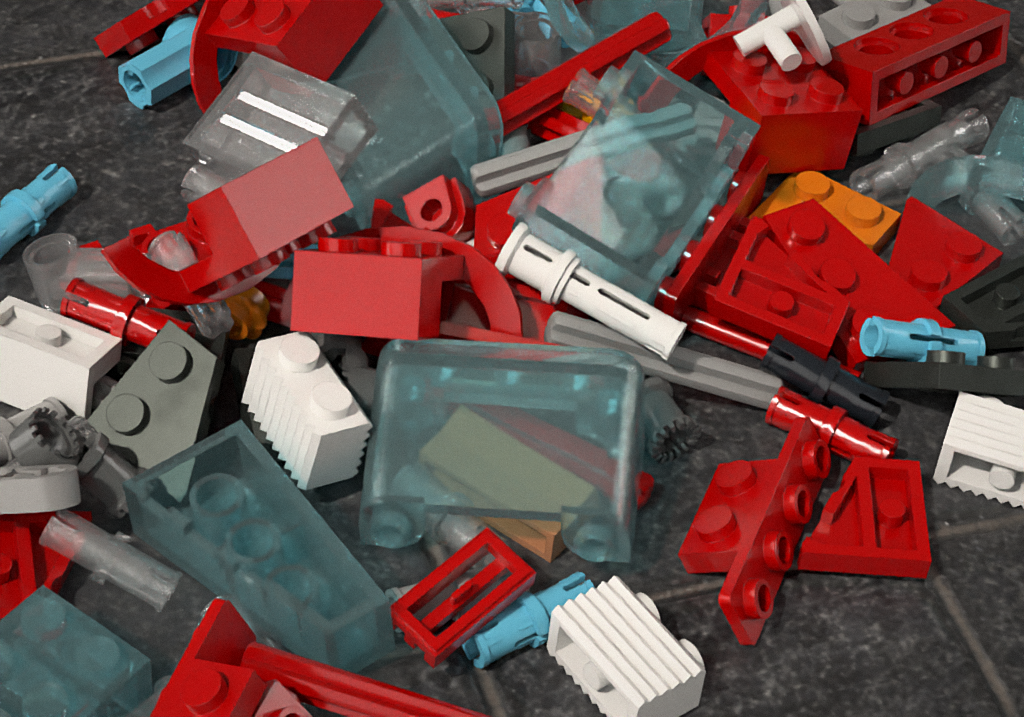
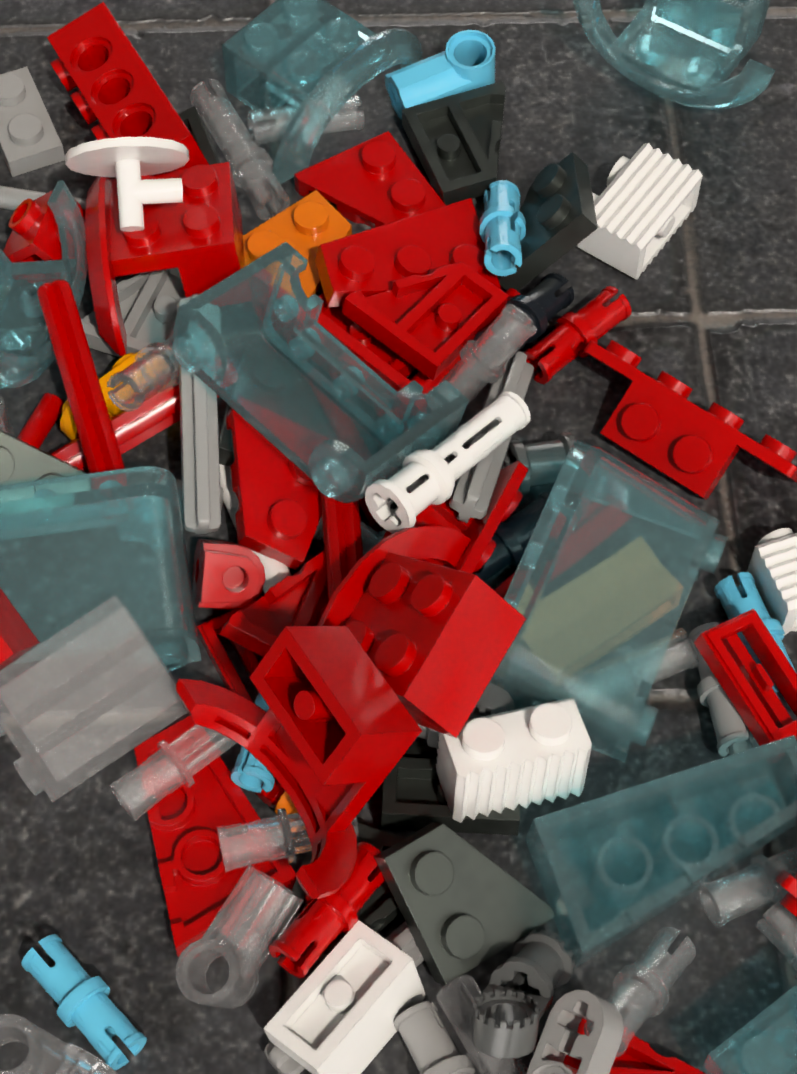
camera: 70 degrees left, 15 degrees up
red wing [797,456,932,578] -> none
none -> clear pin [429,304,537,419]

